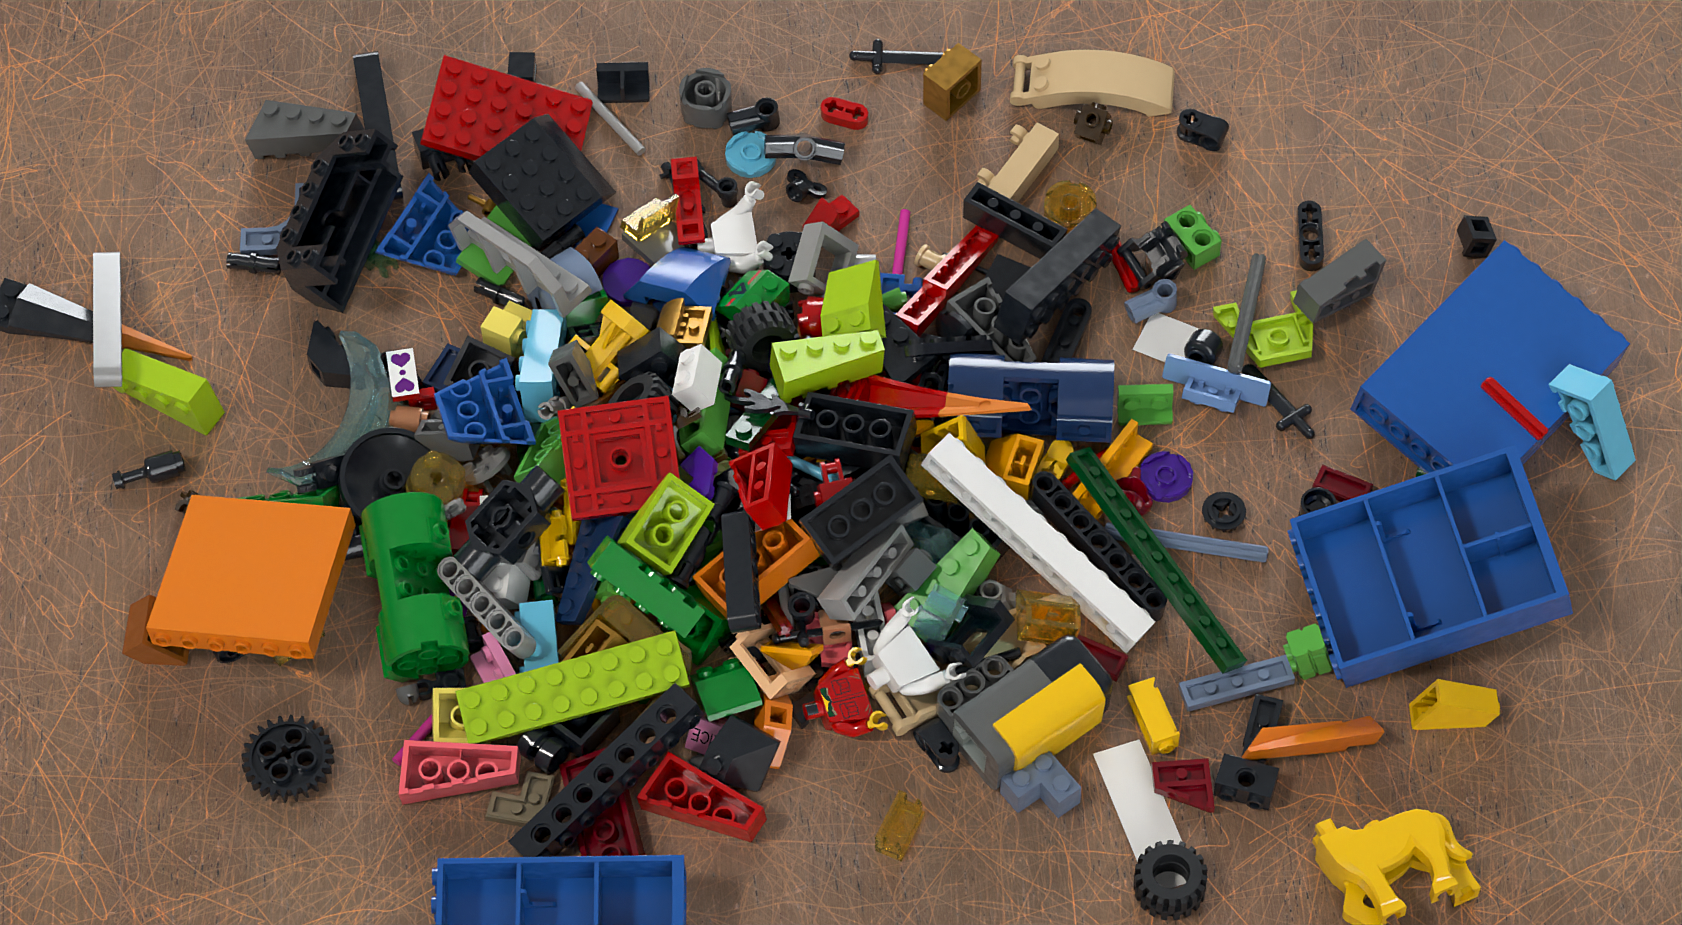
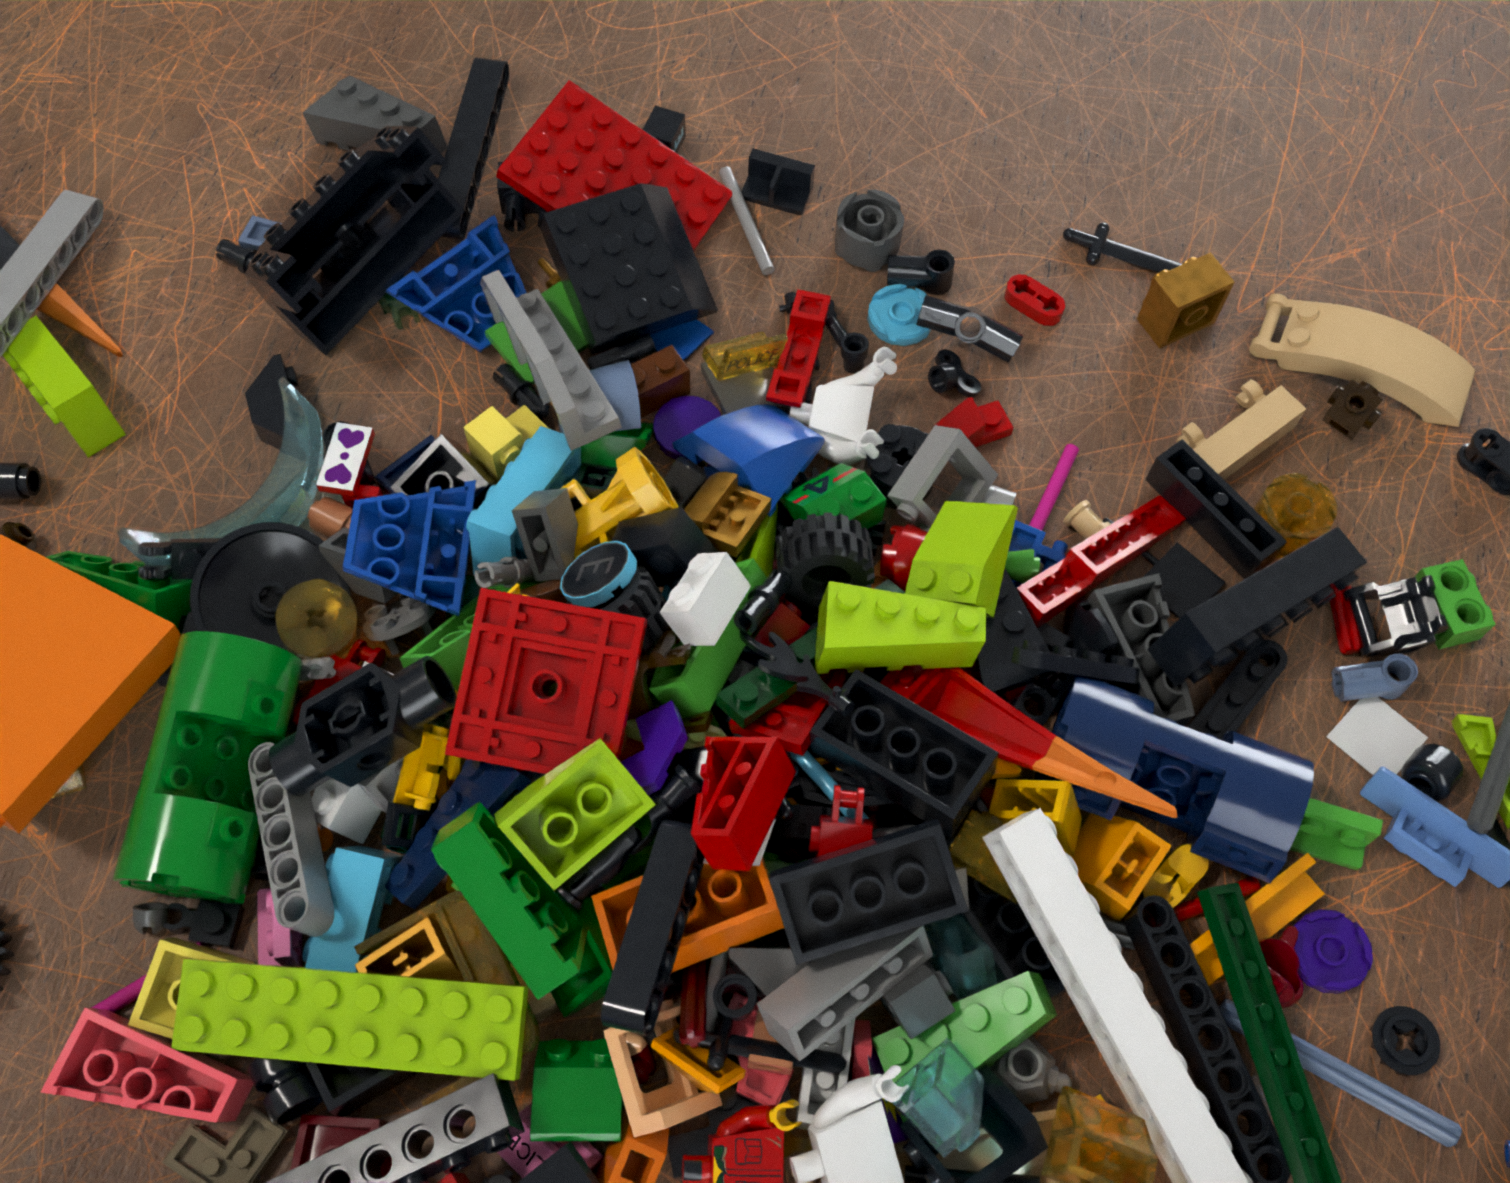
camera: 15 degrees right, 5 degrees up
none -> tile [560,541,637,608]

